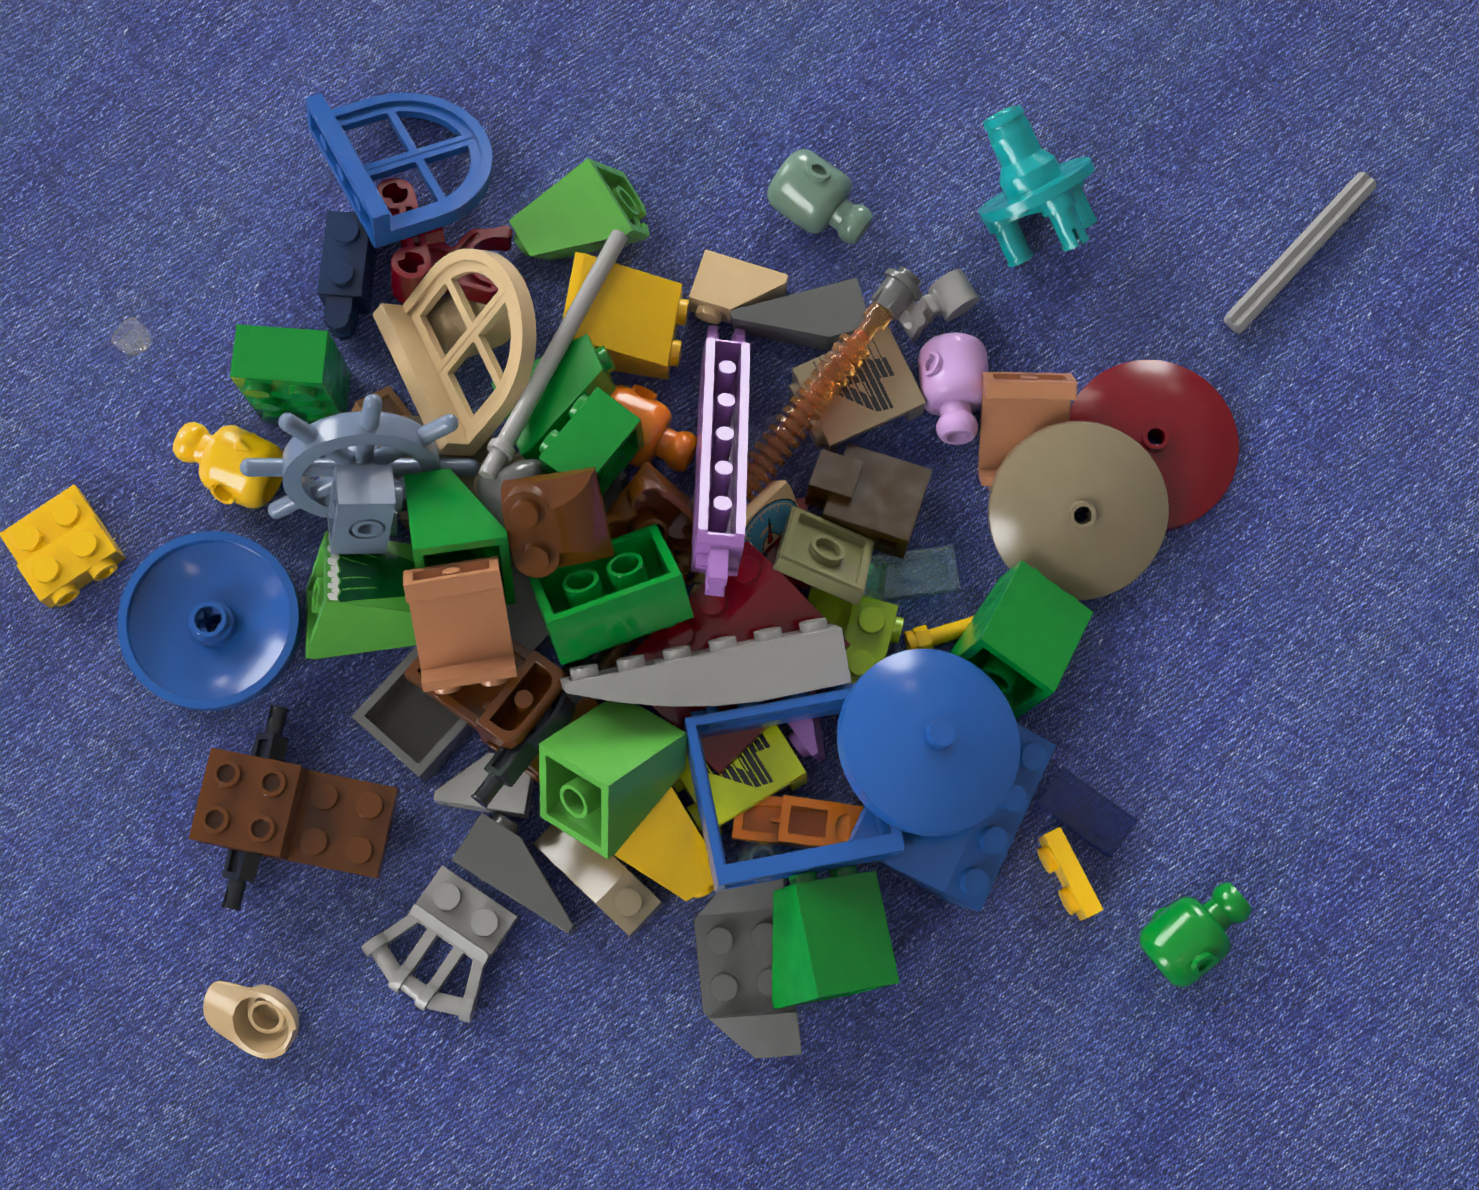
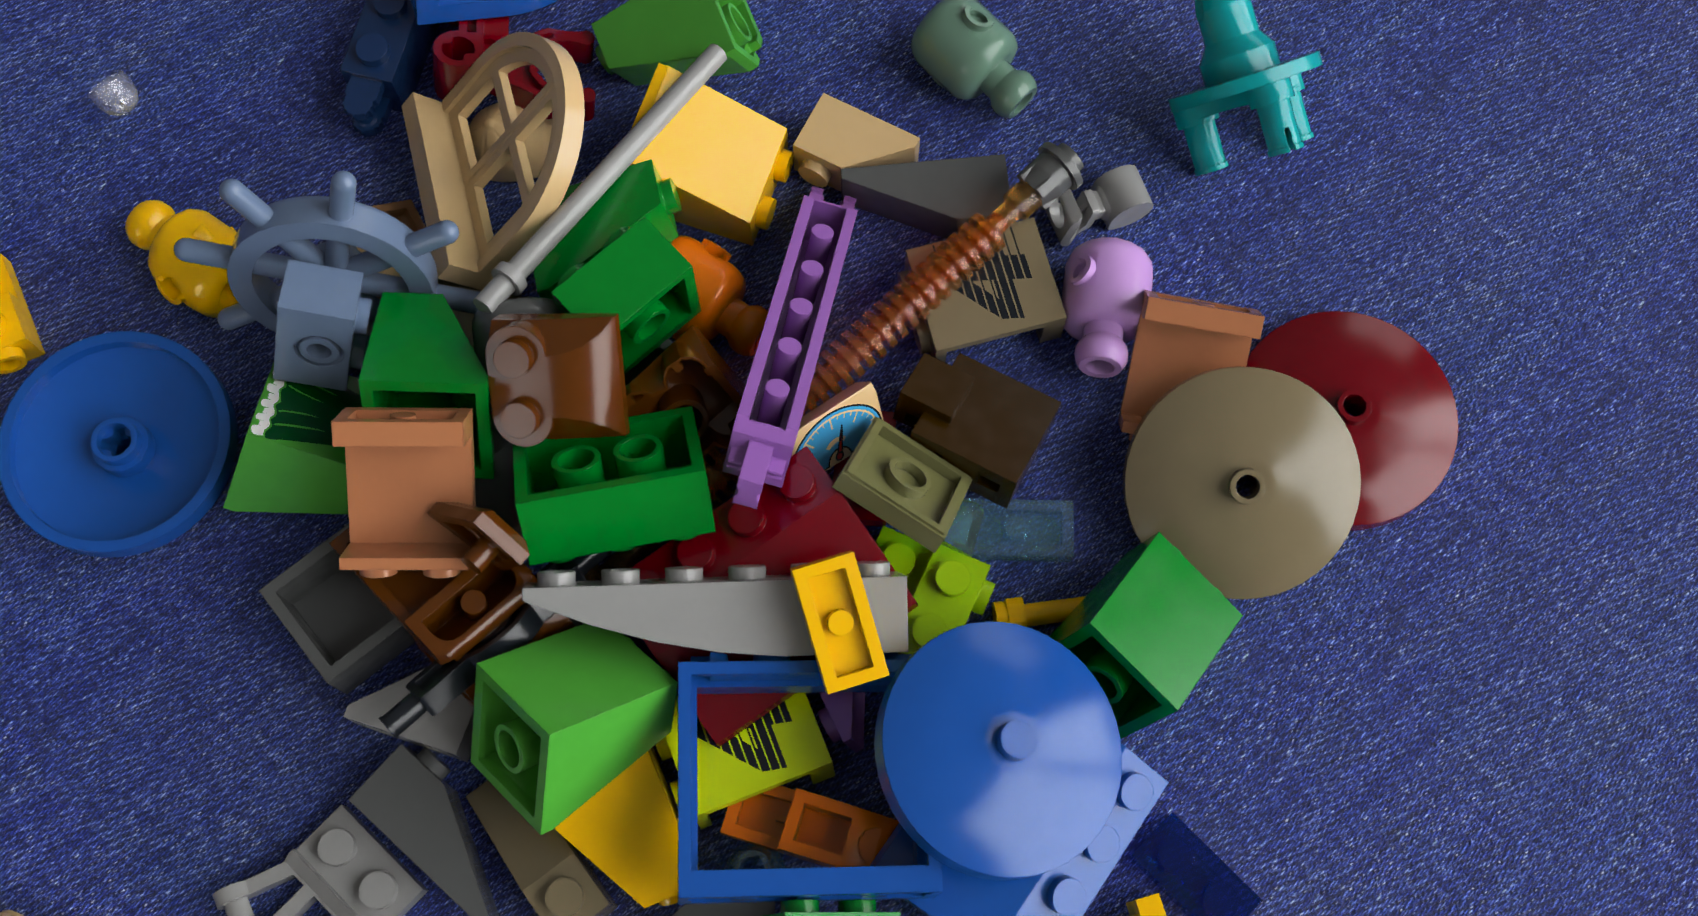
camera: 10 degrees right, 5 degrees down
reddish brown piece [188,705,400,911] -> none
green brick [230,324,351,424] -> none
light grey axle [1223,172,1377,334] -> none
none -> reddish brown piece [427,502,530,574]
none -> yellow plate [790,550,890,694]

